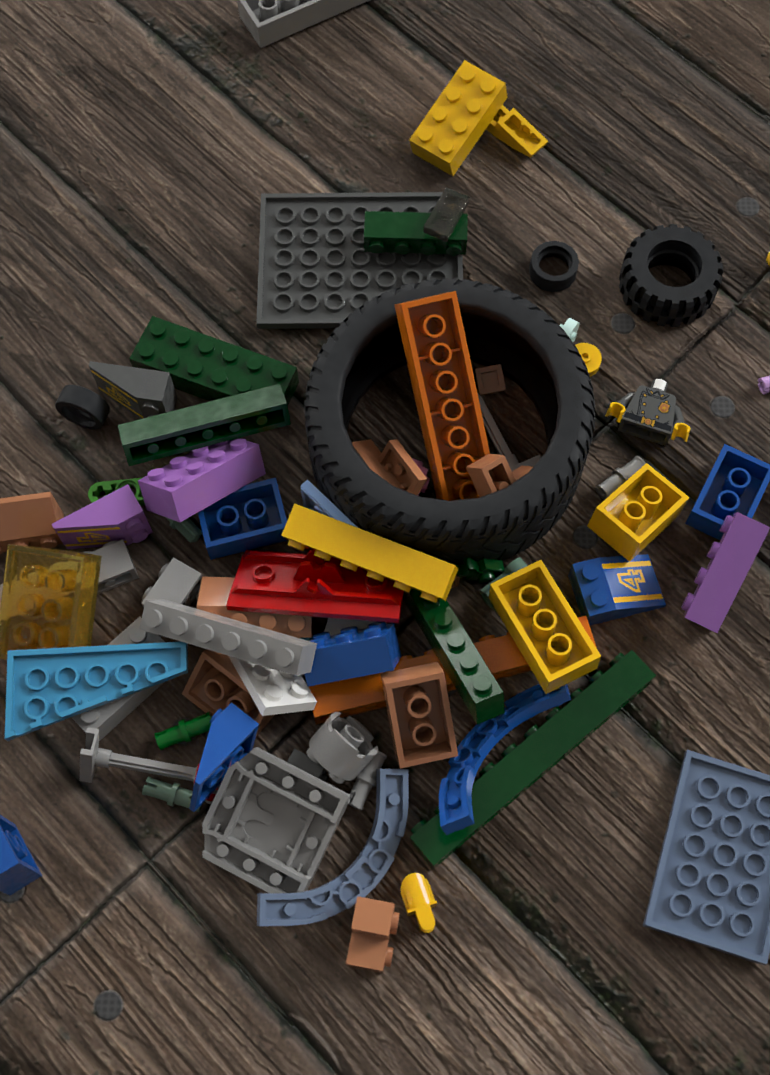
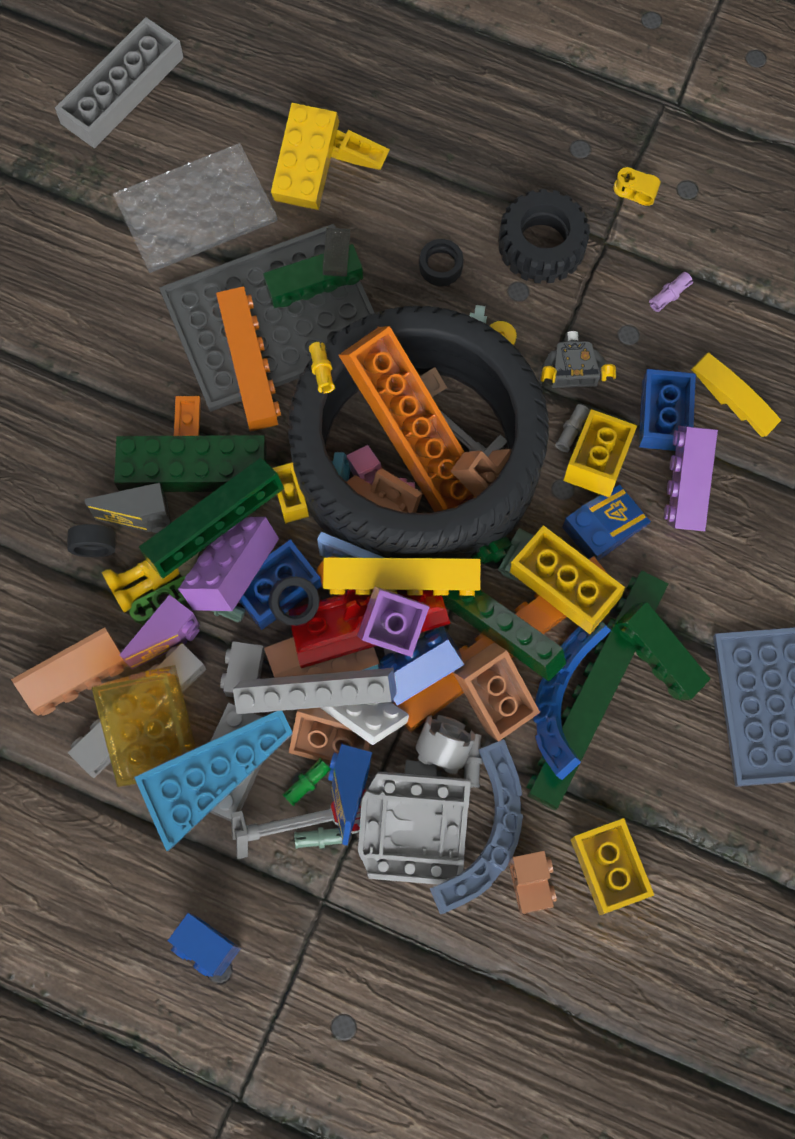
camera: 25 degrees left, 5 degrees up
yellow arm [400,873,437,933] -> none
none -> yellow piece [101,560,180,613]
none -> clear plate [113,143,277,273]
none -> orange plate [174,396,201,436]
none -> orange brick [216,286,281,432]
none -> black tyre [268,576,320,626]
none -> yellow brick [273,462,309,523]
none -> yellow pin [309,342,335,393]
none -> medium azure plate [331,452,350,482]
none -> bright pink brick [346,445,382,485]
none -> medium lavender brick [357,587,429,657]
none -> yellow brick [570,818,654,915]
none -> dark green brick [615,602,711,700]

